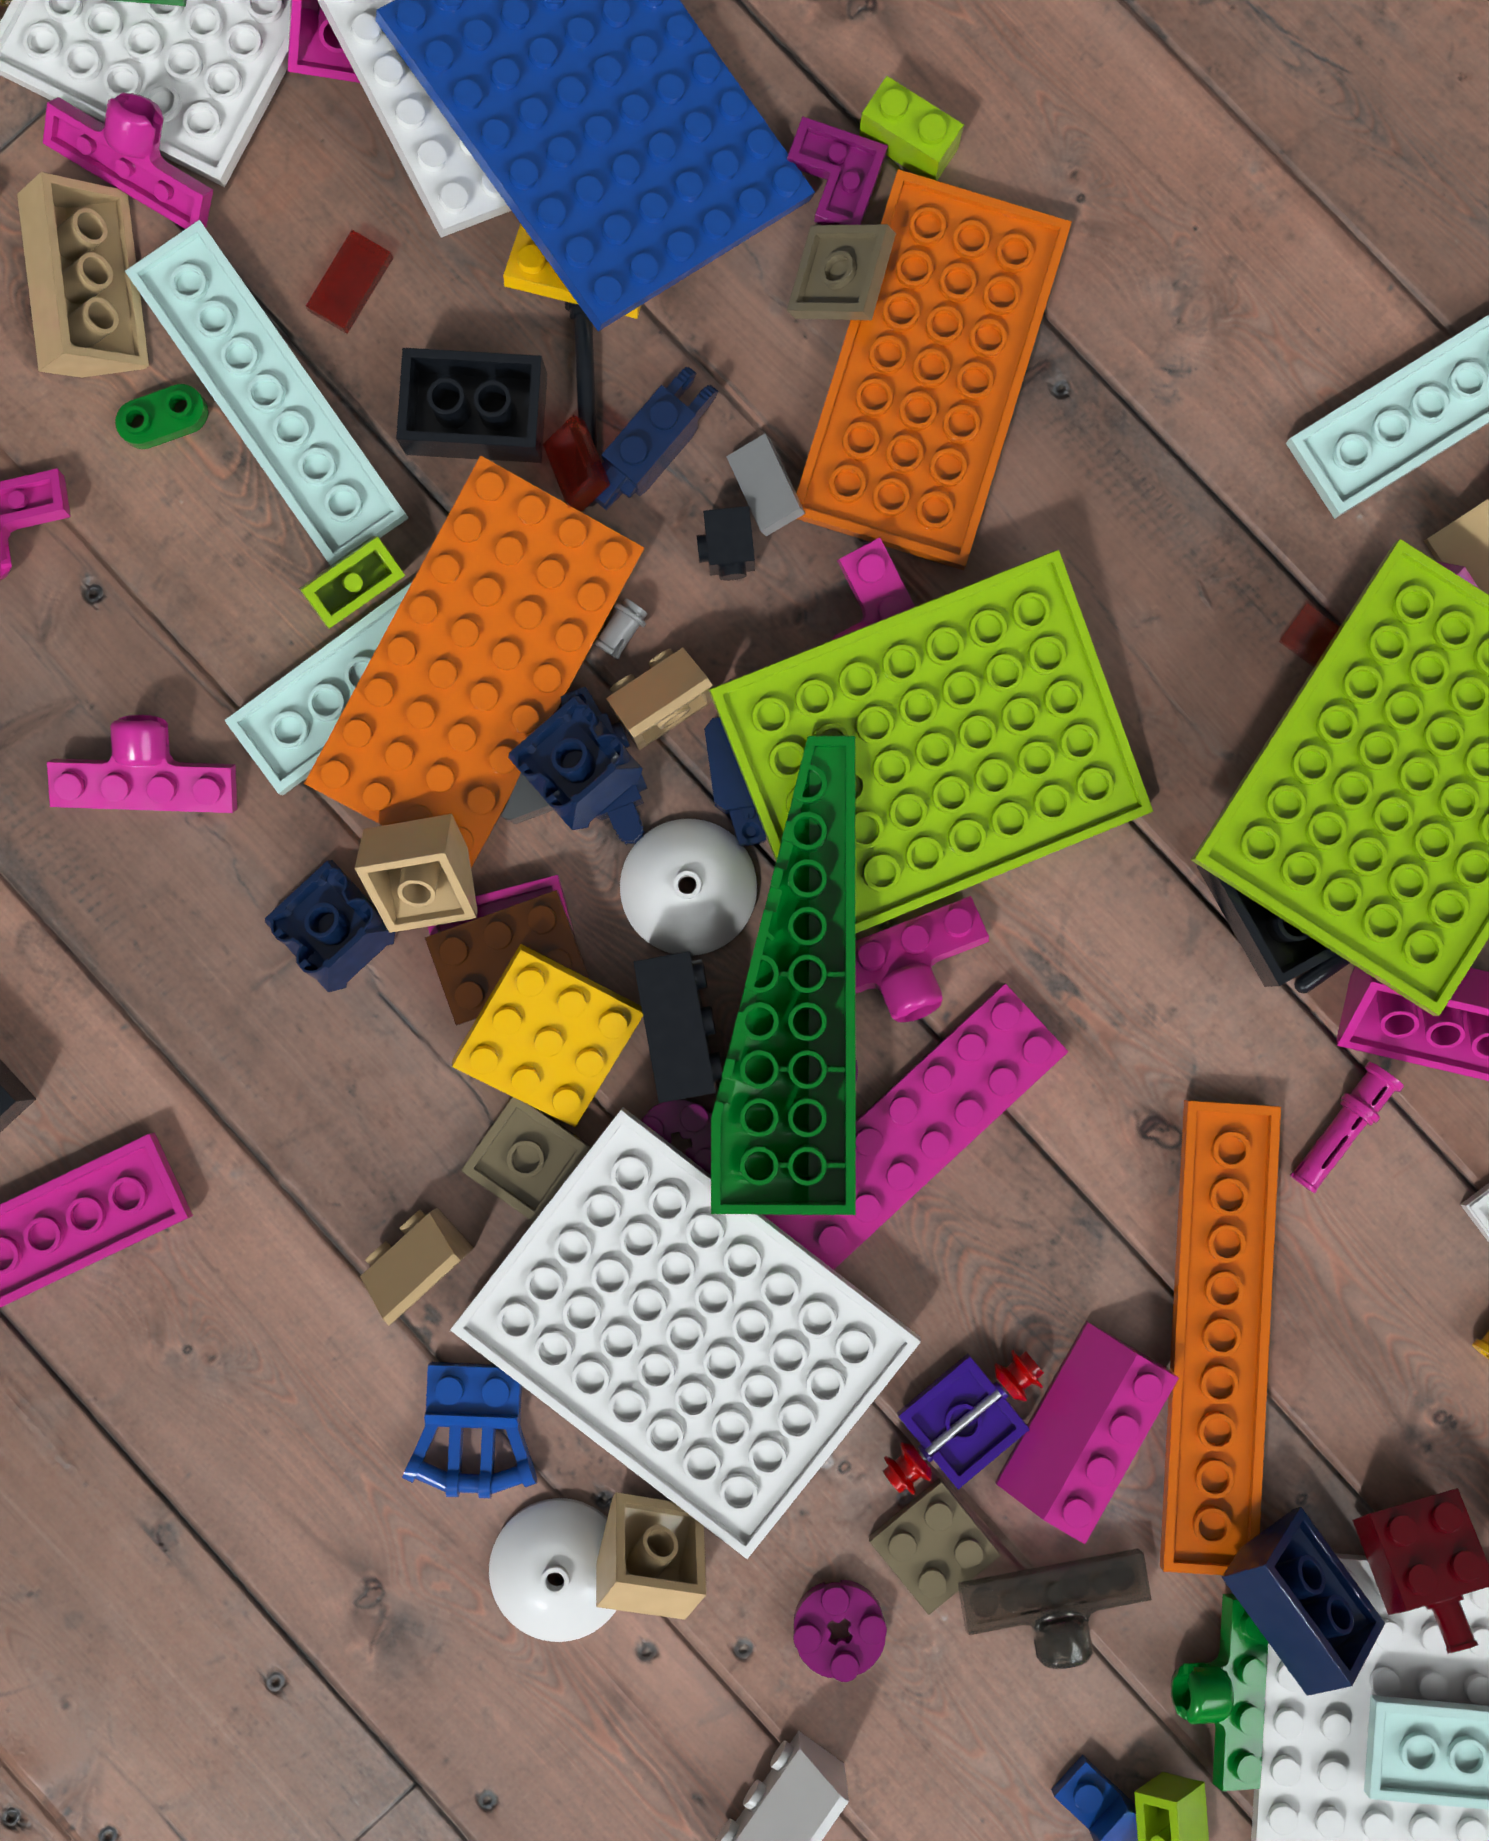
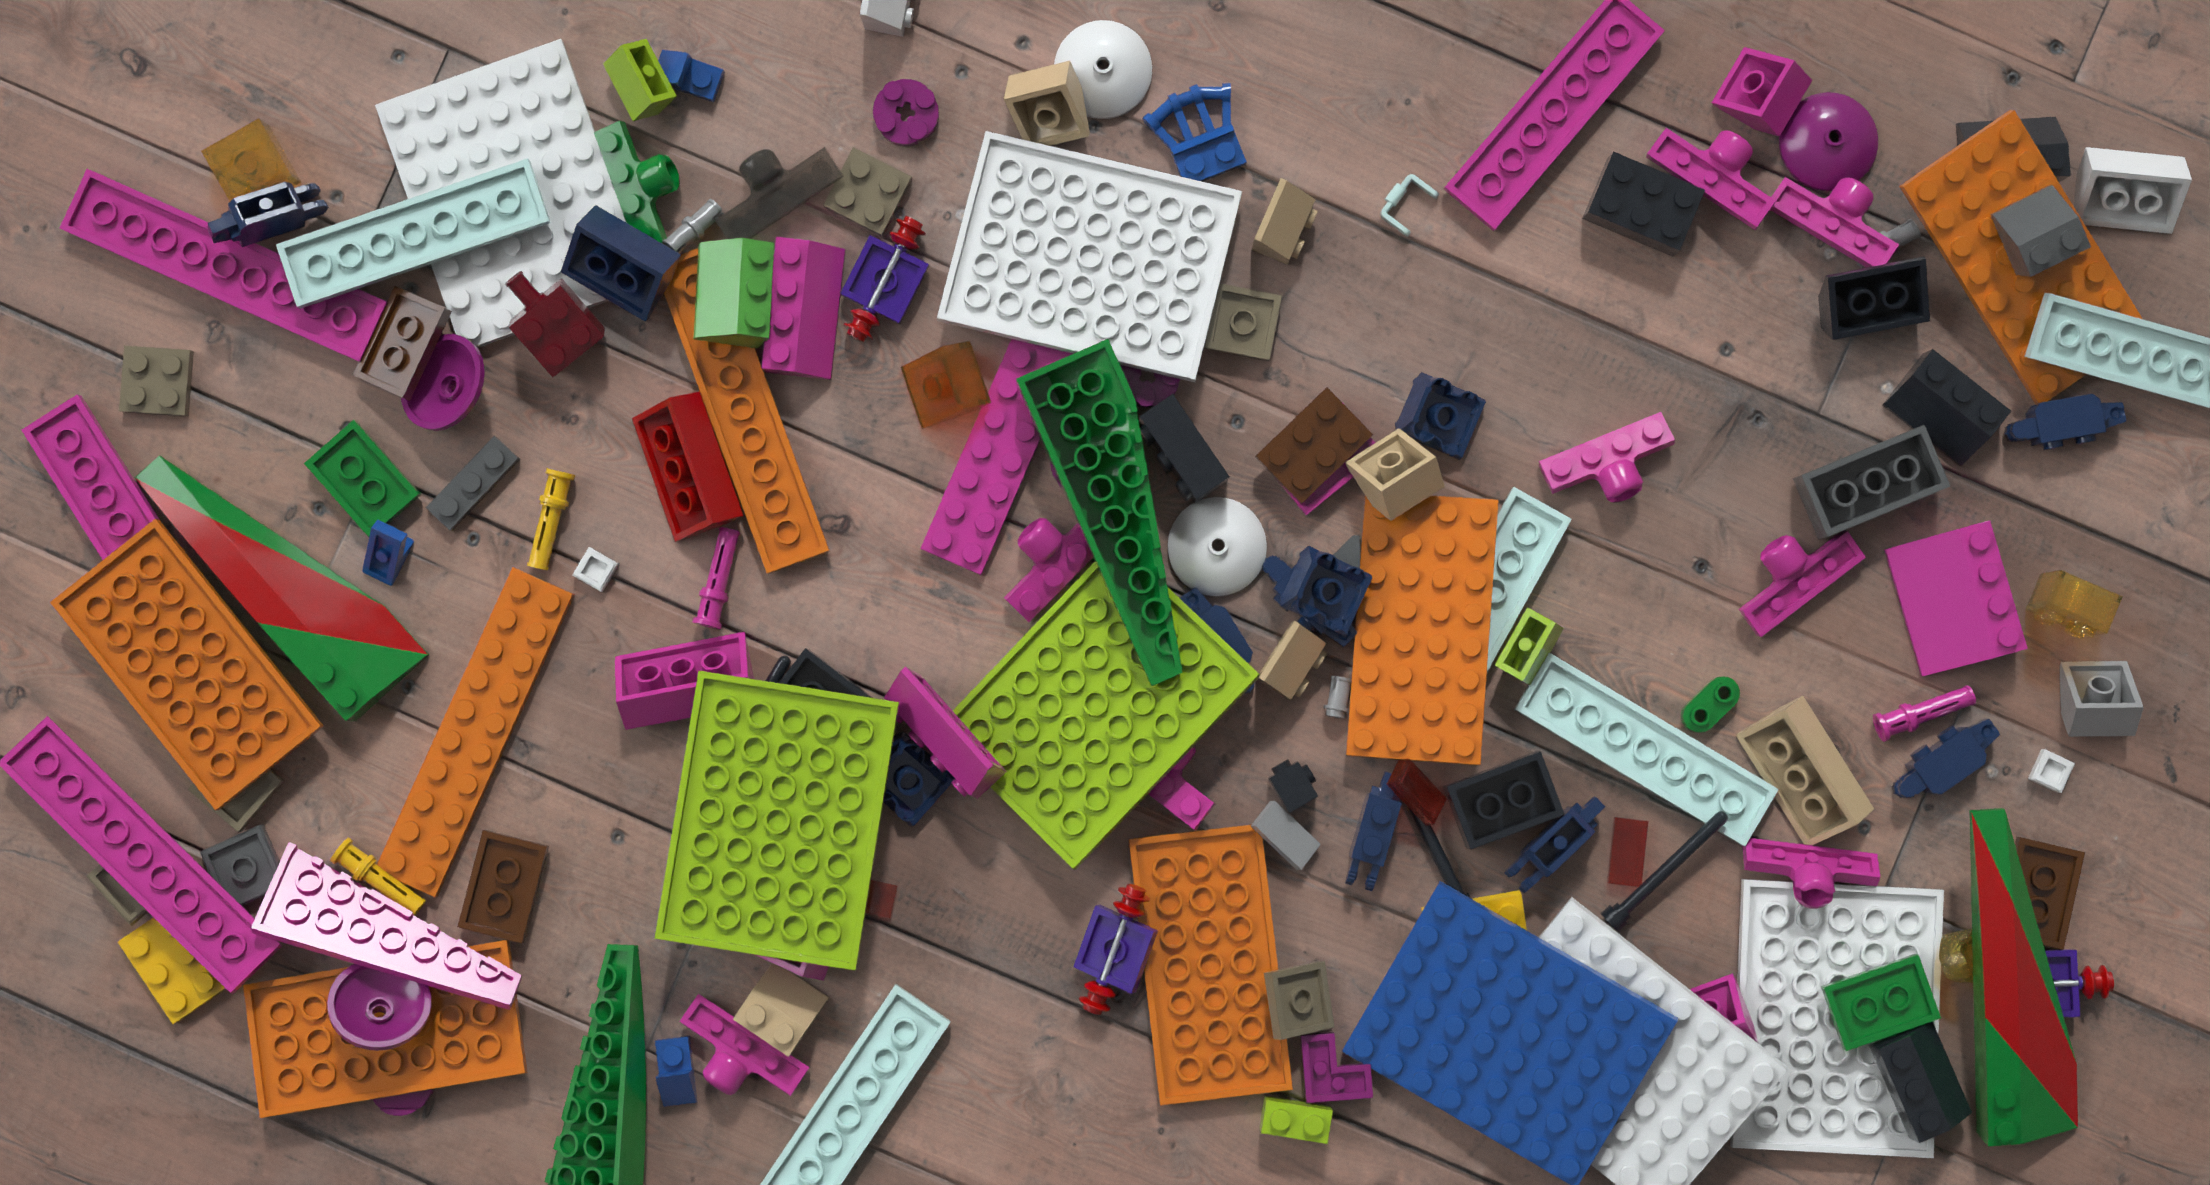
camera: 150 degrees right, 0 degrees up
yellow plate [452,944,643,1127] -> none
none -> red slope [632,391,743,542]
none -> light grey pin [662,199,724,254]
none -> bright green slope [693,238,774,348]
none -> dark blue slope [883,731,955,827]
none -> dark pink slope [884,666,1007,799]
none -> clear orange slope [901,341,991,429]
none -> dark purple plate [1073,884,1158,1015]
none -> light aqua piece [1380,174,1439,237]
none -> dark blue hinge [1504,796,1605,893]
none -> black piece [1600,811,1728,933]

